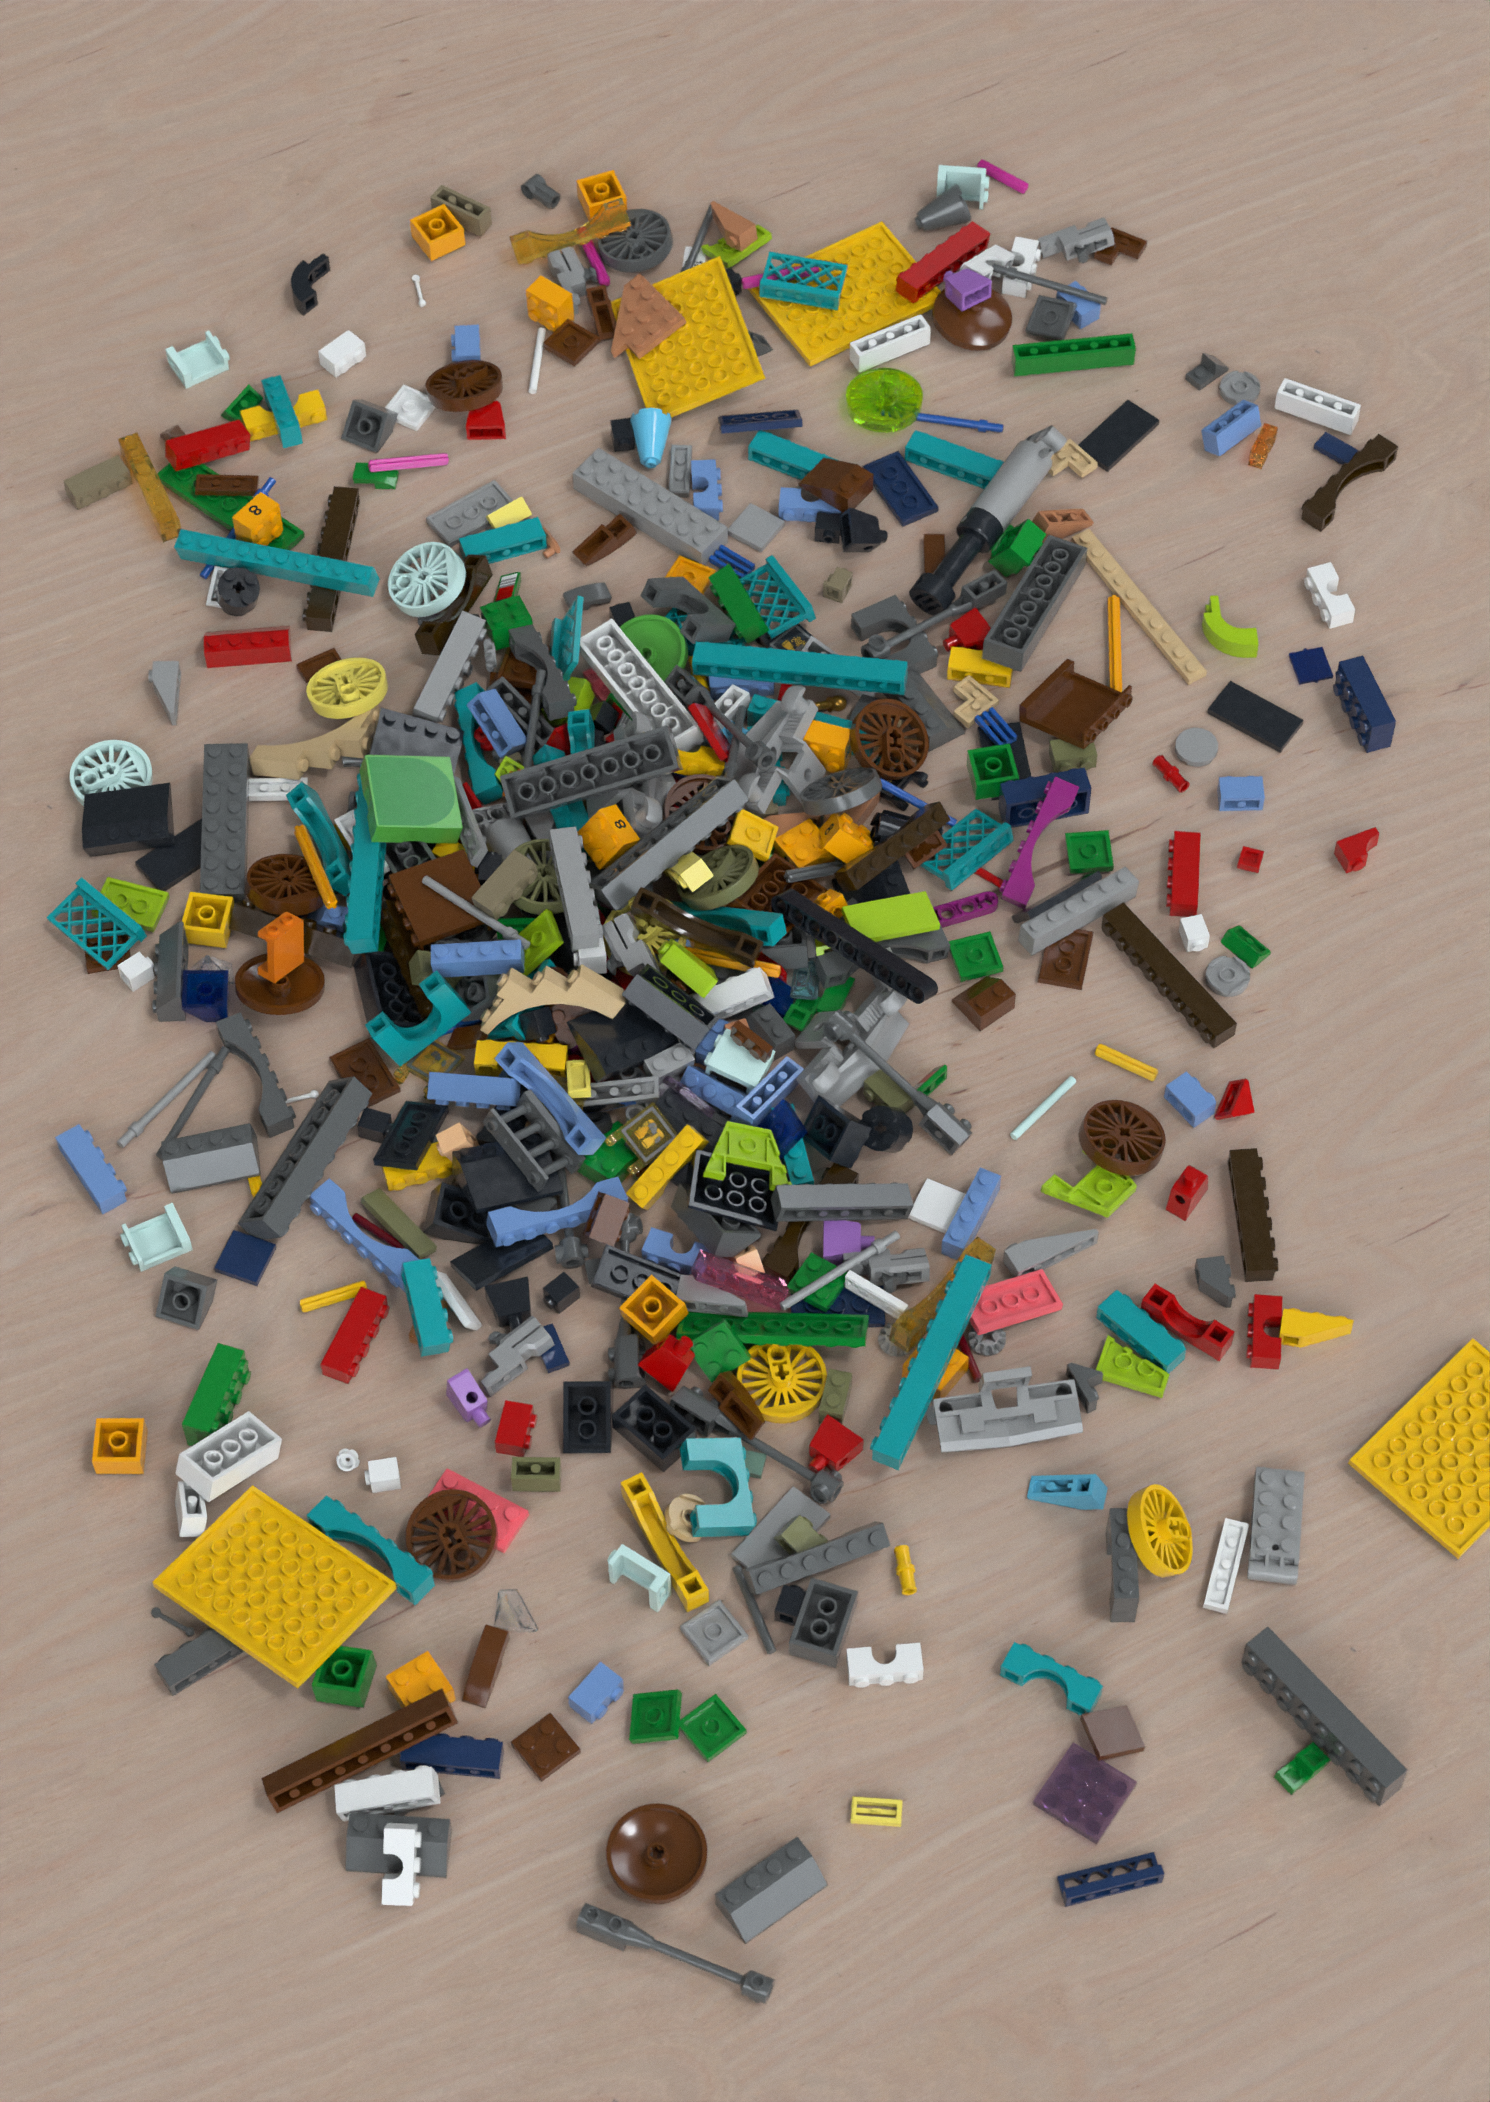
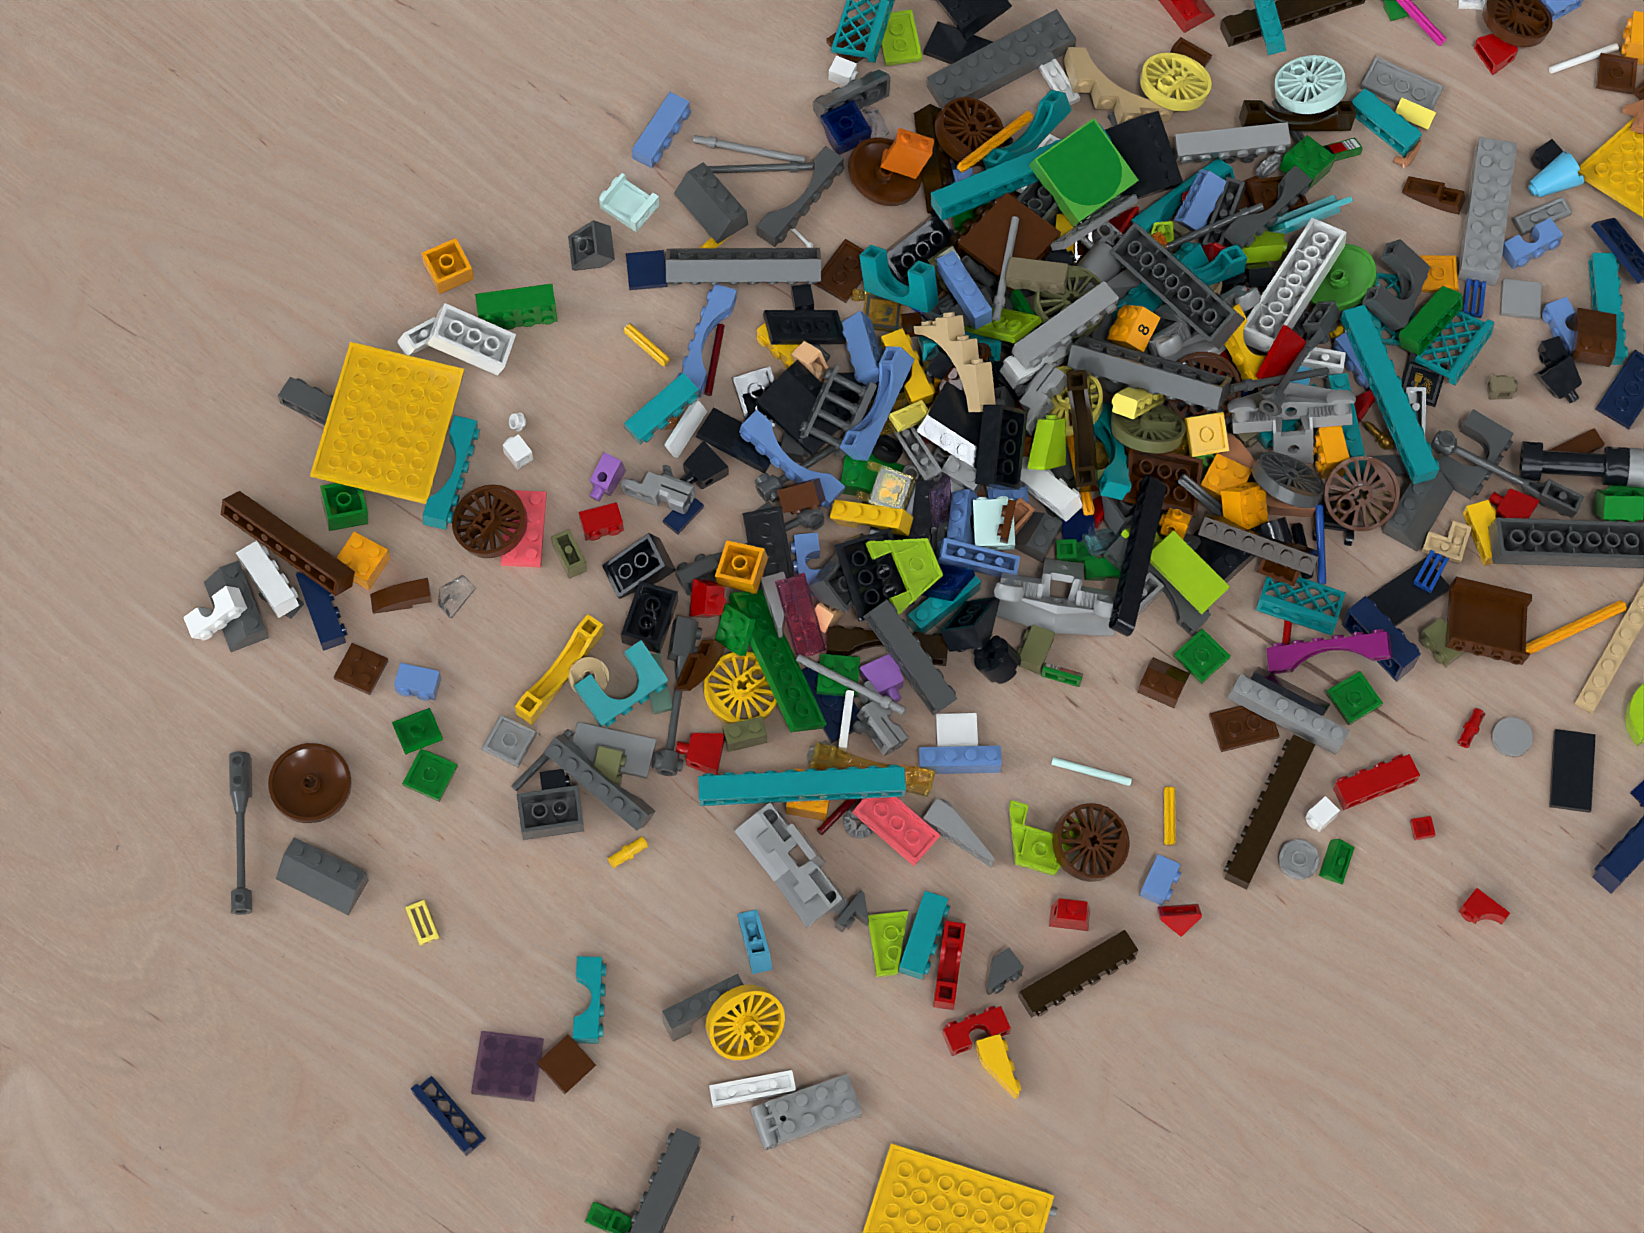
camera: 60 degrees right, 10 degrees up
dark grey hinge [151,1607,195,1636] -> none
yellow brick [182,892,234,948] -> none
red brick [321,1287,390,1384] -> none
olive tile [361,1188,437,1260] -> none
black brick [543,1272,580,1314] -> none
dark grey slope [563,582,612,610] -> none
light aqua panel [607,1544,672,1612] -> none
black brick [609,602,635,627] -> none
dark grey bar [823,1009,973,1155] -> none
white arch [846,1643,923,1688] -> none
magenta beam [933,891,998,928] -> none
green brick [967,744,1019,800] -> none
medium blue brick [1217,776,1265,811] -> none

